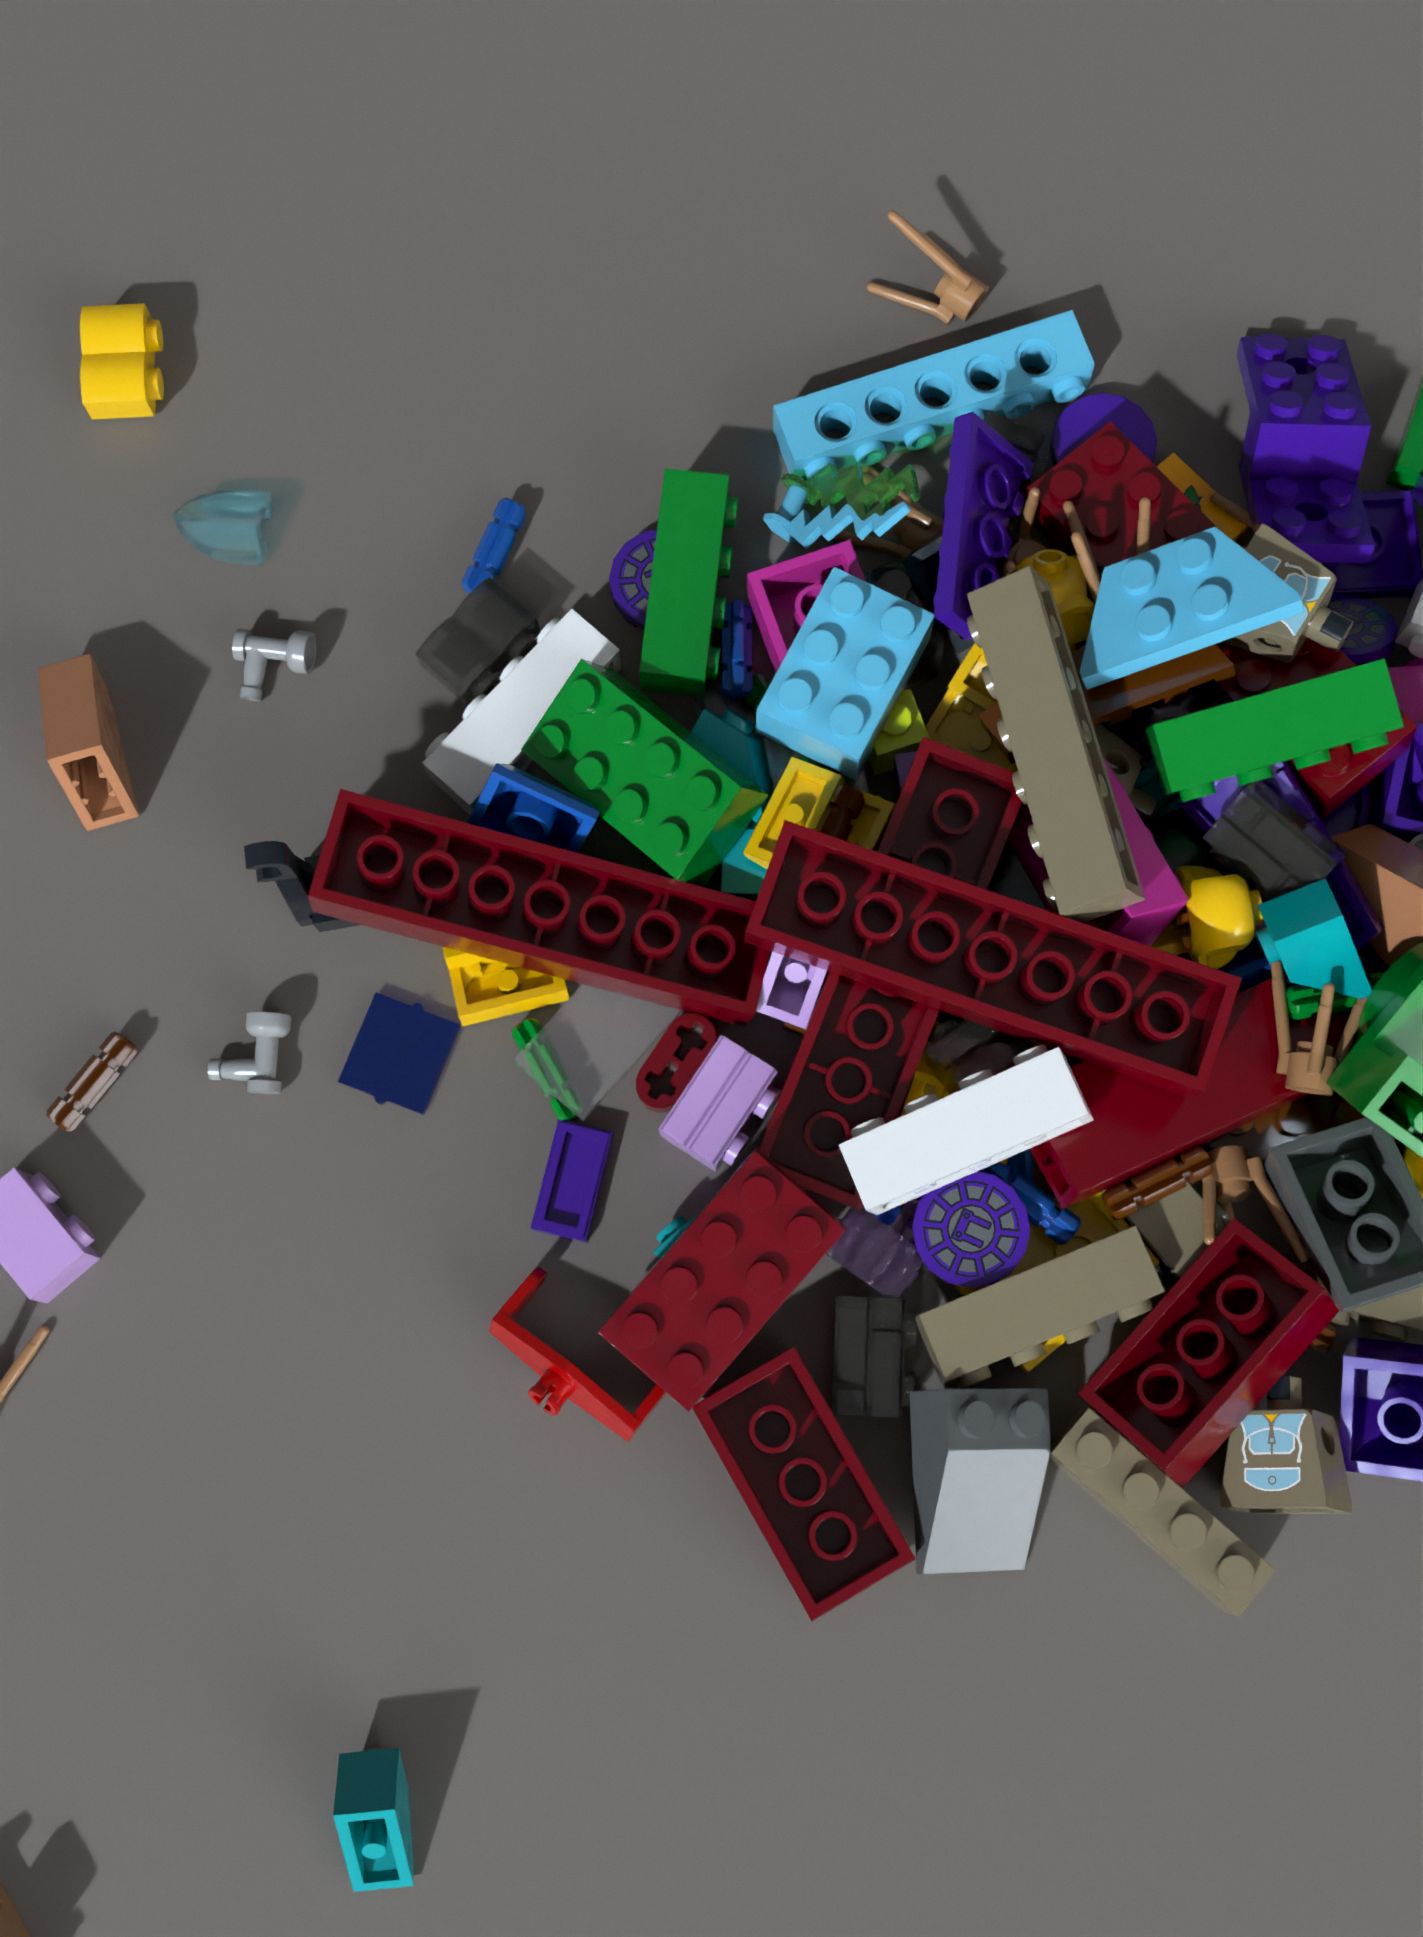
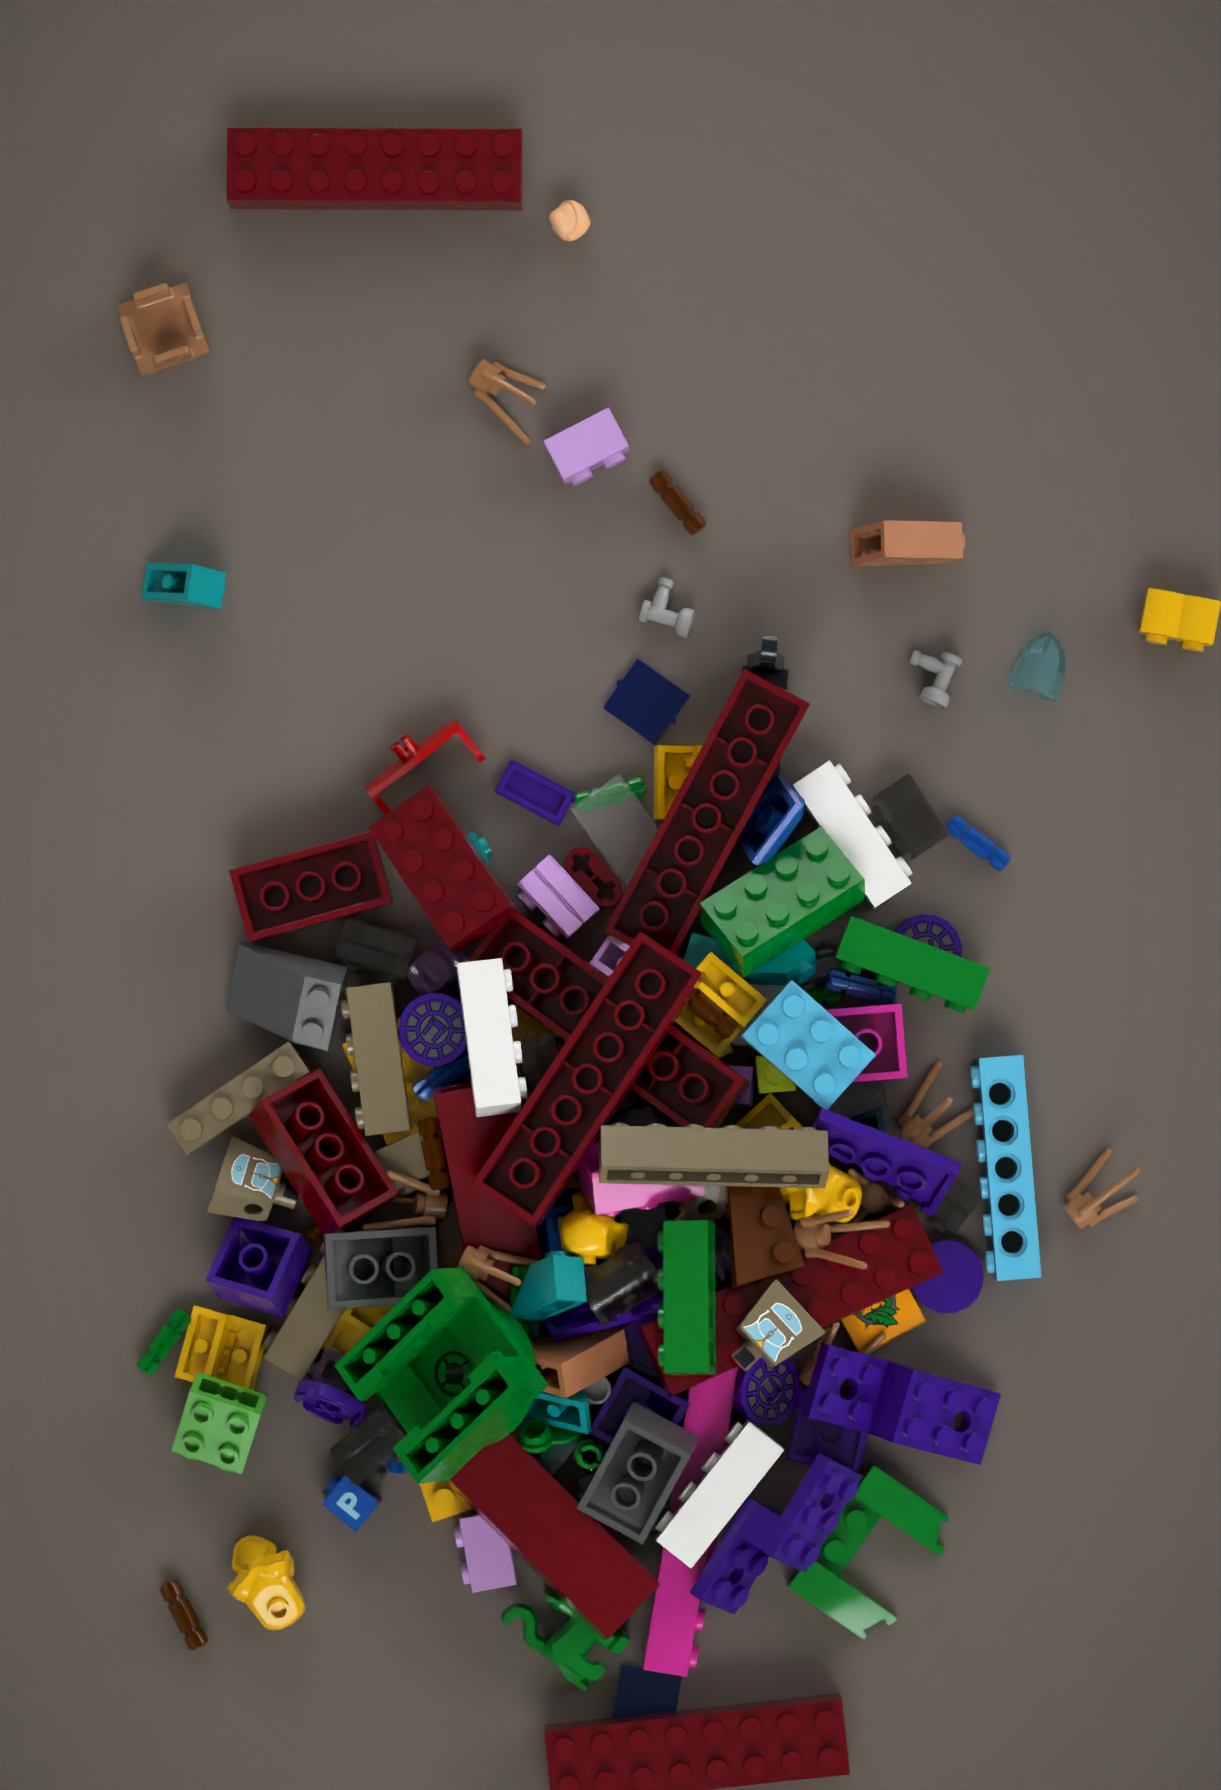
camera: 105 degrees right, 10 degrees up
piece [763,462,921,549] -> none
medium azure wing [1080,527,1305,690] -> none

